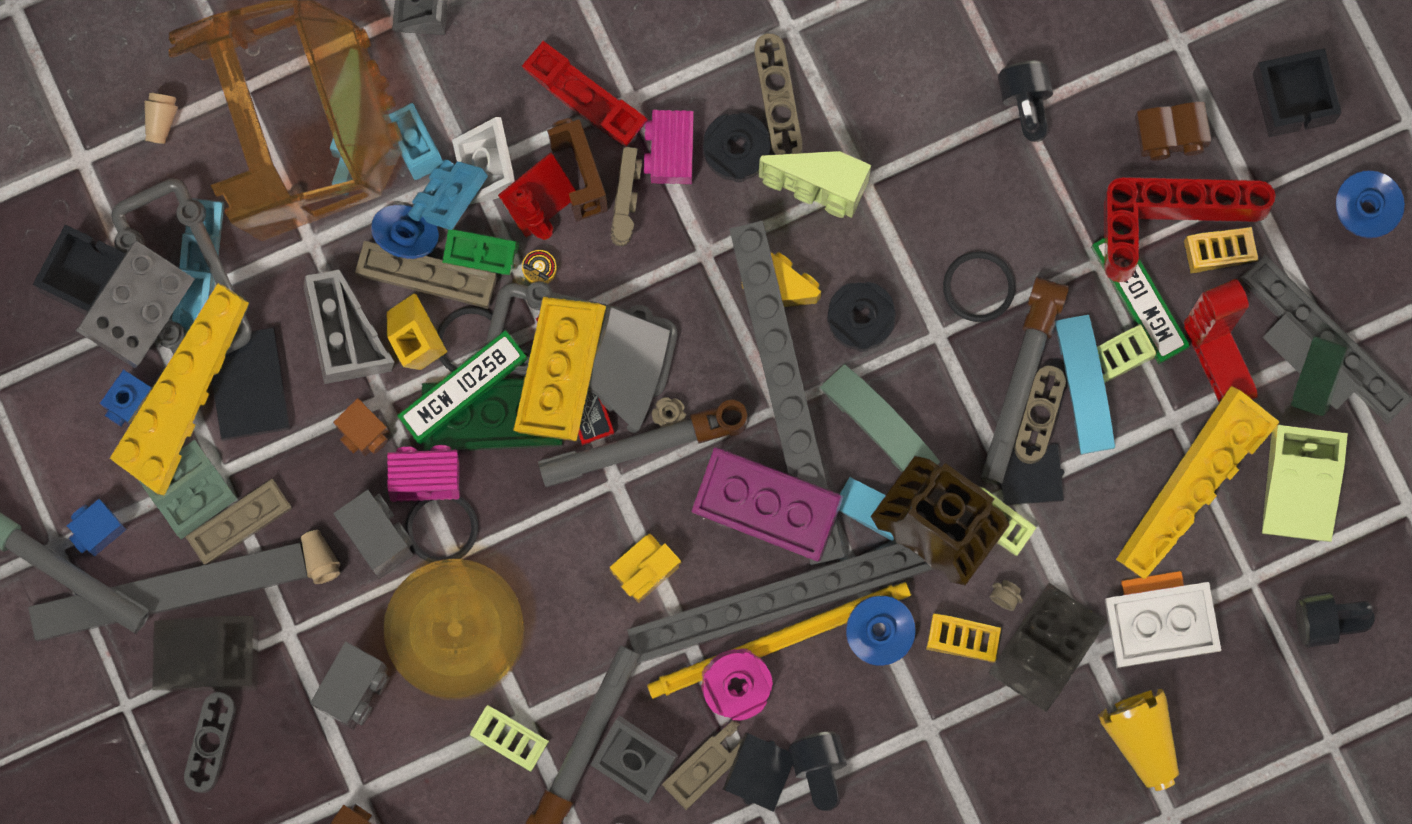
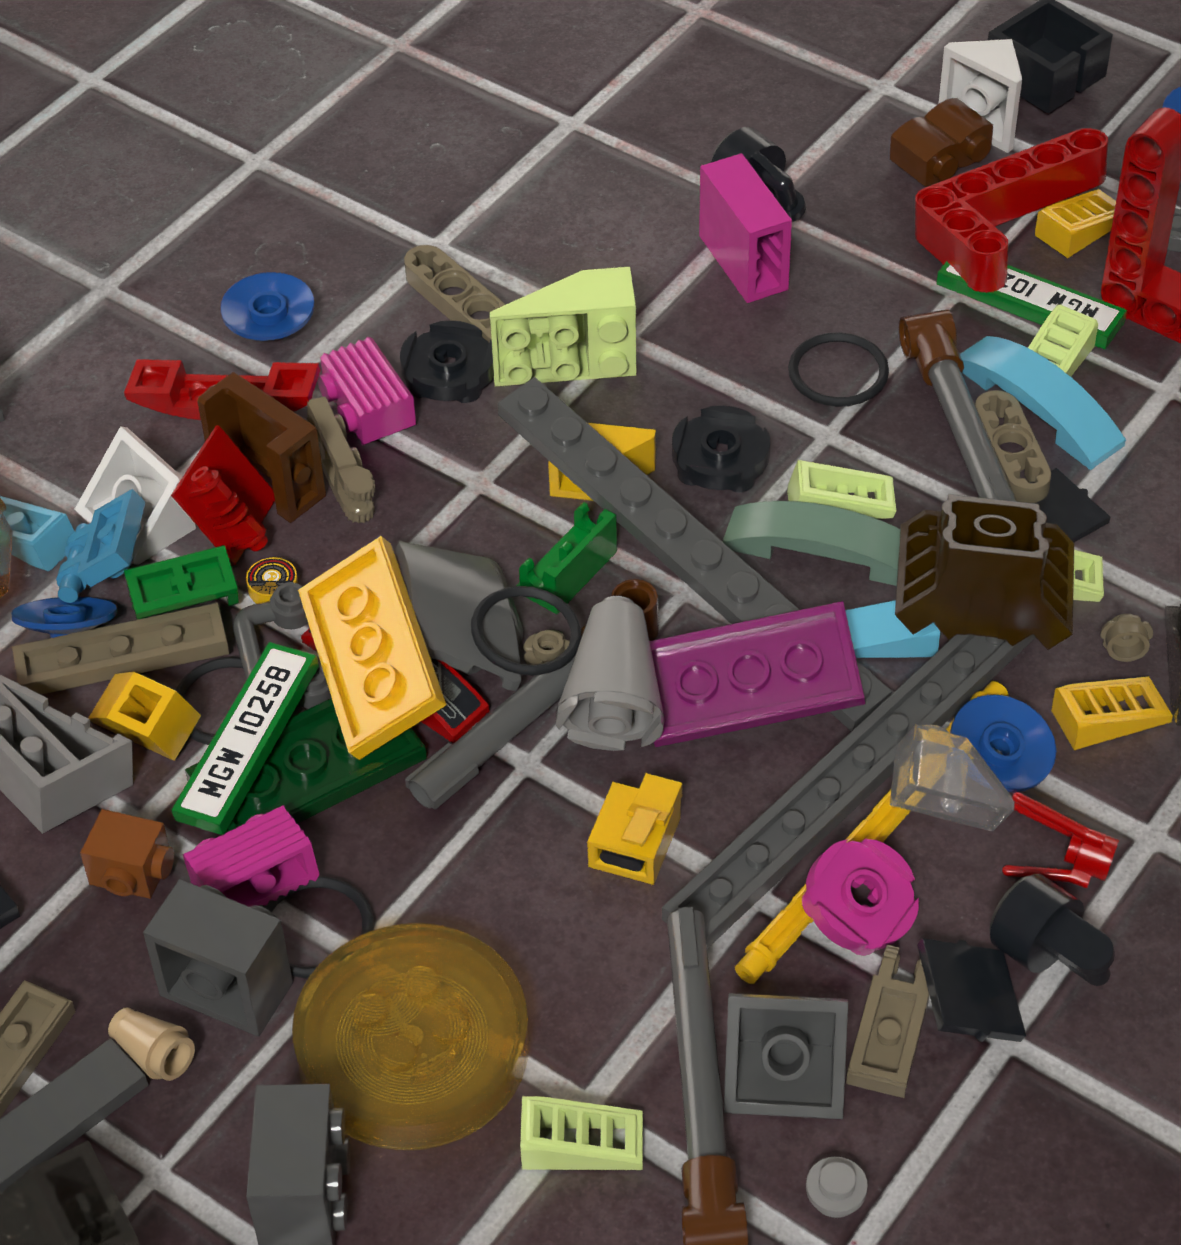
camera: 30 degrees left, 30 degrees down
none -> blue dish [221,272,315,341]
none -> black tyre [471,586,582,676]
none -> green hinge [516,502,617,614]
none -> light grey cone [556,596,664,751]
none -> dark pink brick [699,153,792,303]
none -> yellowish green slope [787,460,896,519]
none -> clear slope [890,724,1015,832]
none -> white slope [939,39,1022,153]
none -> red plant [1001,792,1120,888]

